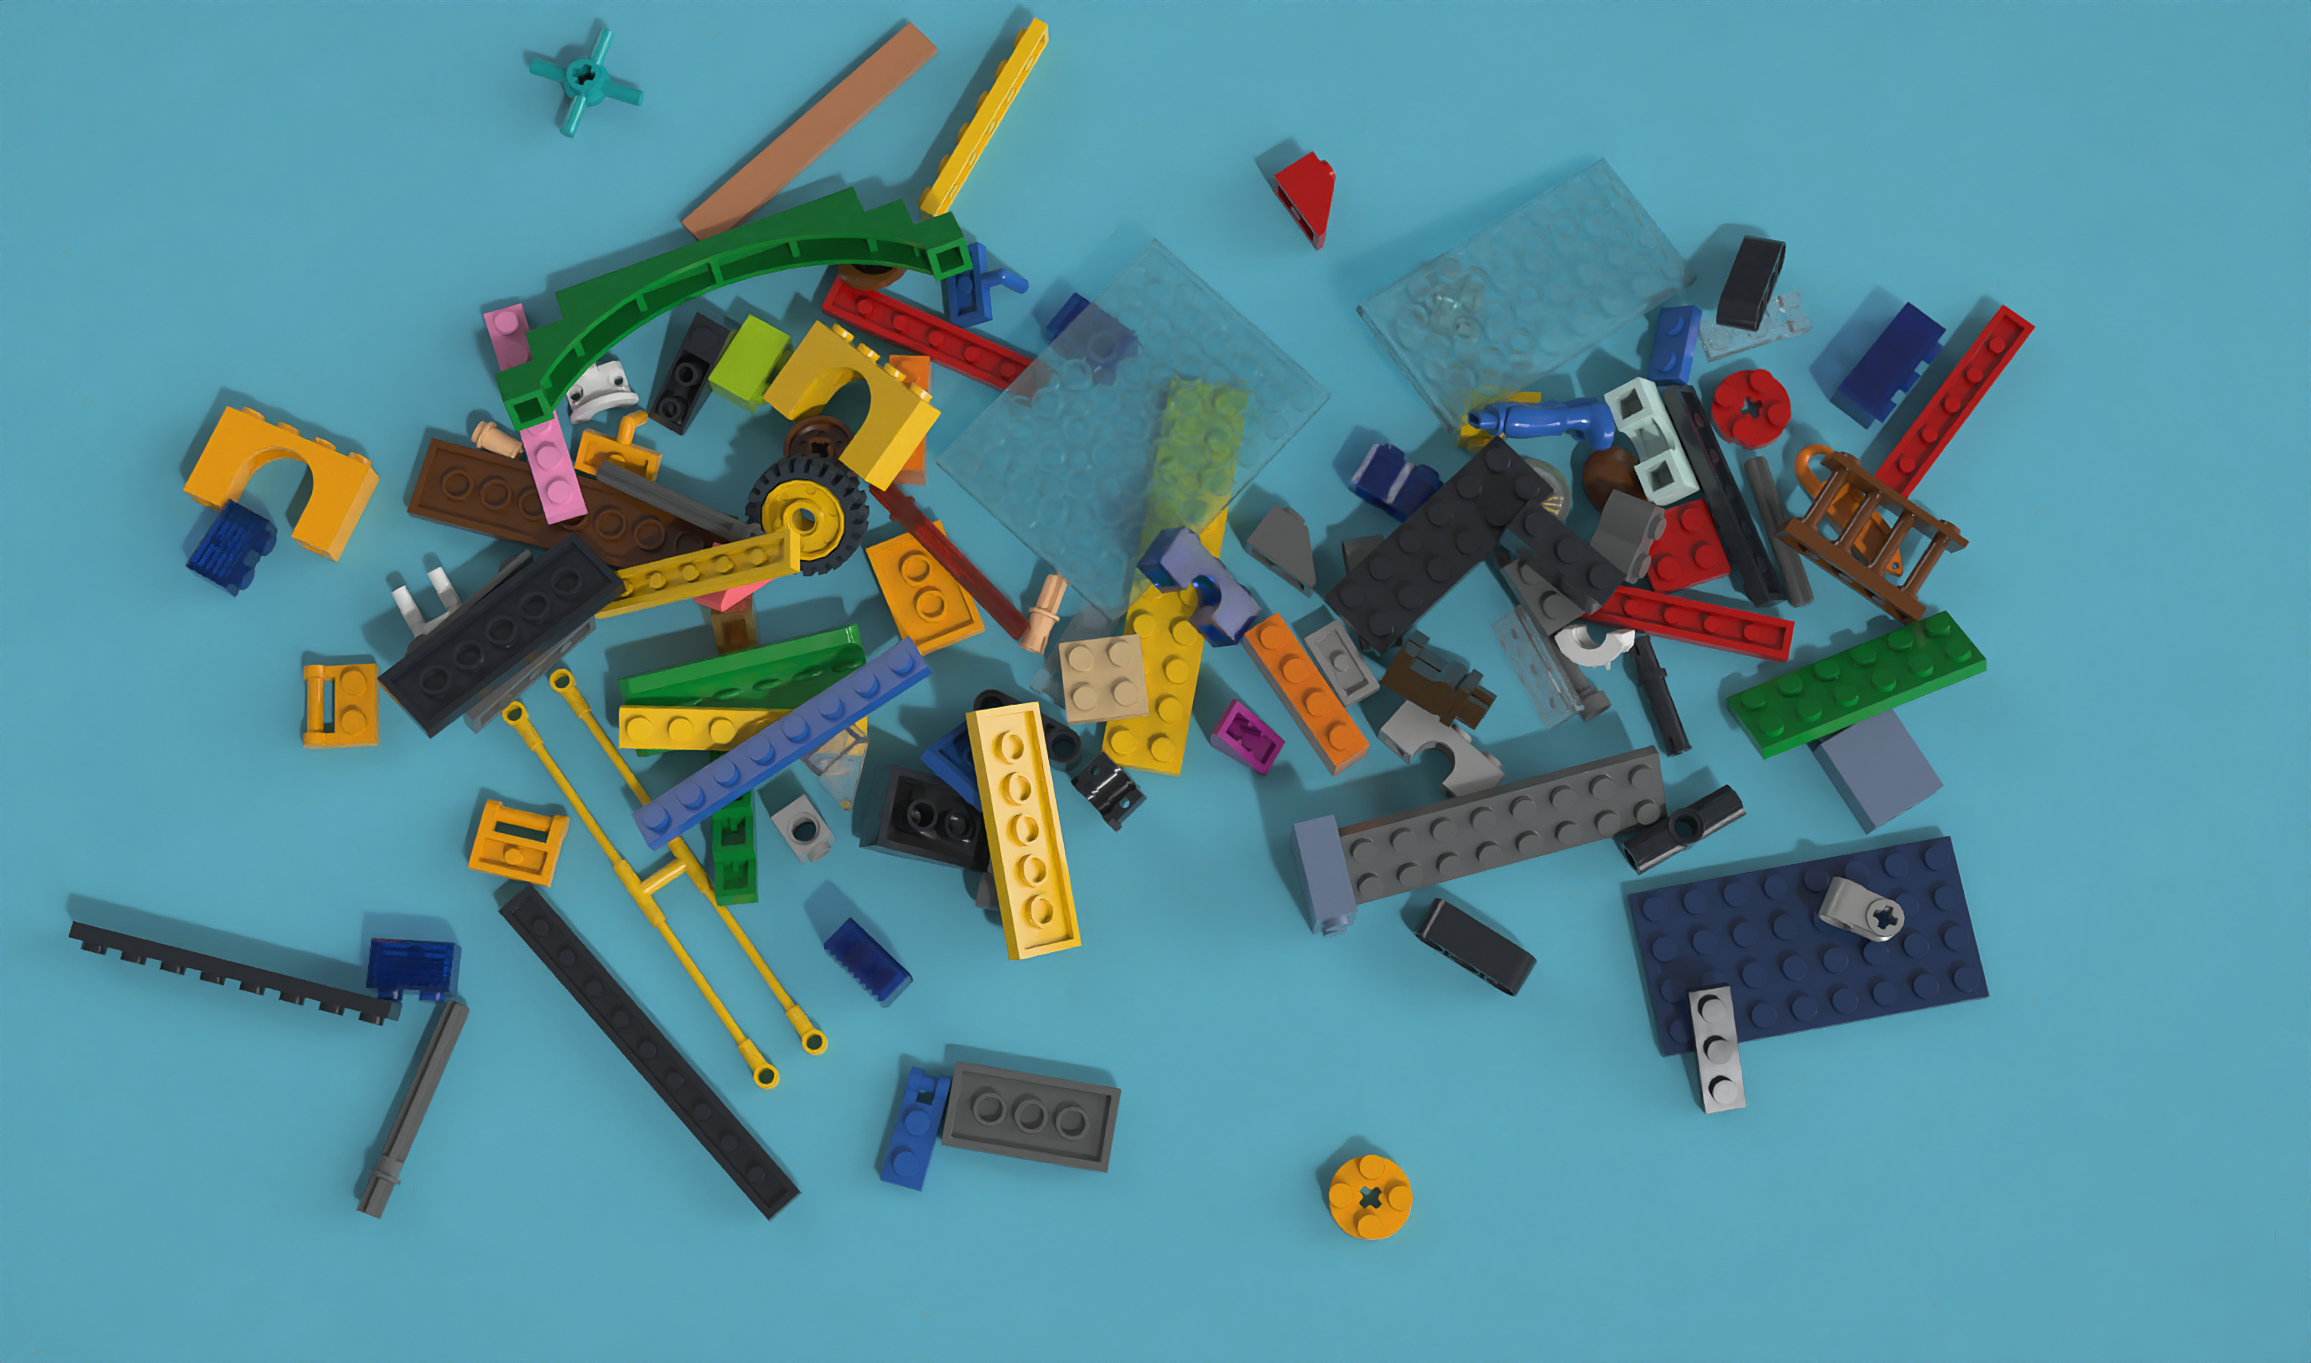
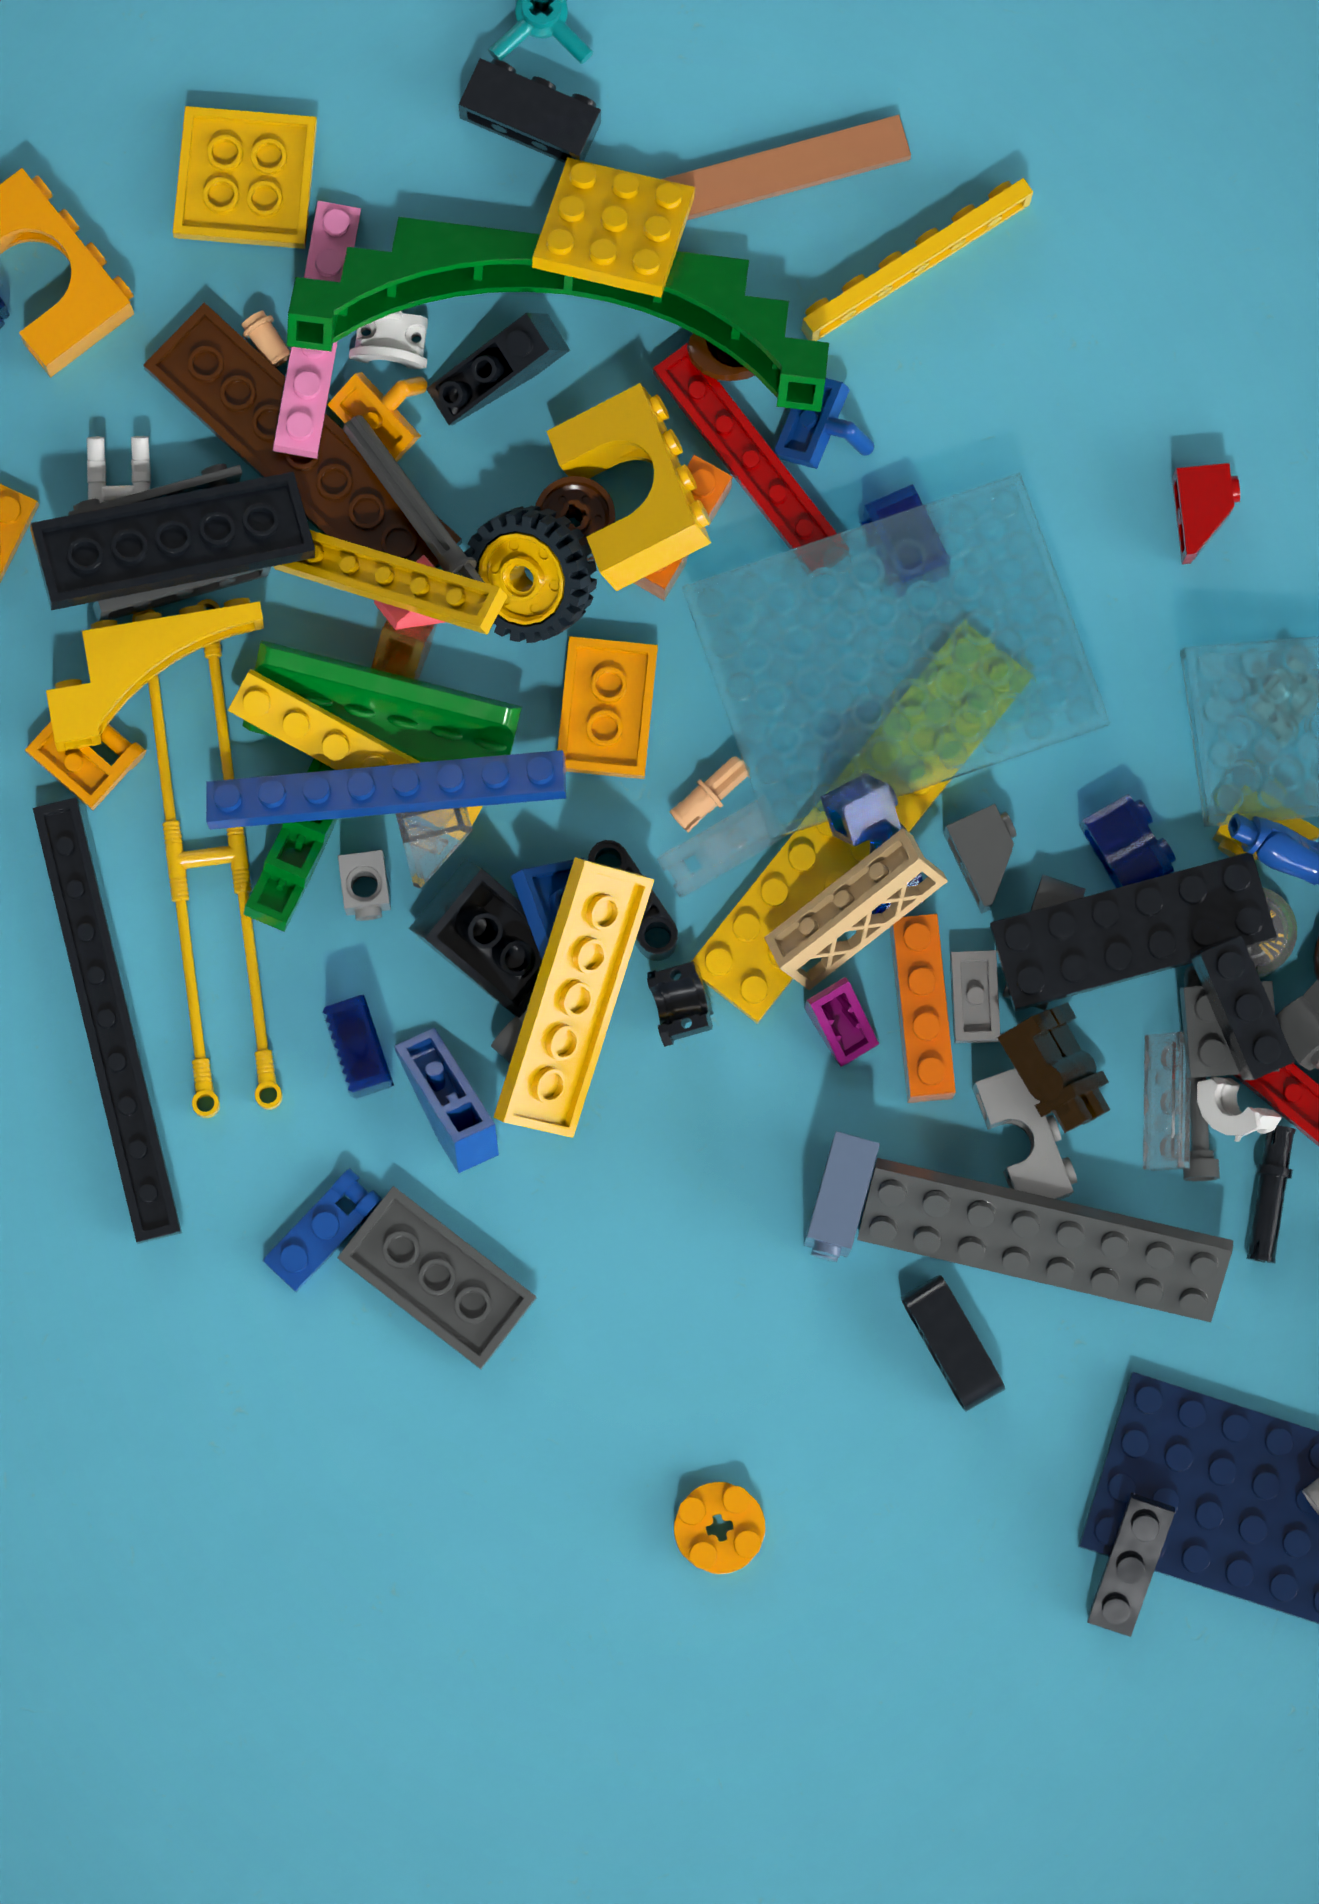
camera: 25 degrees right, 5 degrees up
lime brick [708,314,795,414] -> none
clear red axle [868,482,1031,640] -> none
tan plate [1058,634,1149,726] -> none
black piece [1621,784,1746,875] -> none
none -> yellow arch [46,598,264,752]
none -> yellow plate [173,106,317,249]
none -> blue slope [394,1028,499,1174]
none -> black brick [459,58,601,163]
none -> yellow plate [532,157,695,298]
none -> tan fence [764,828,948,990]

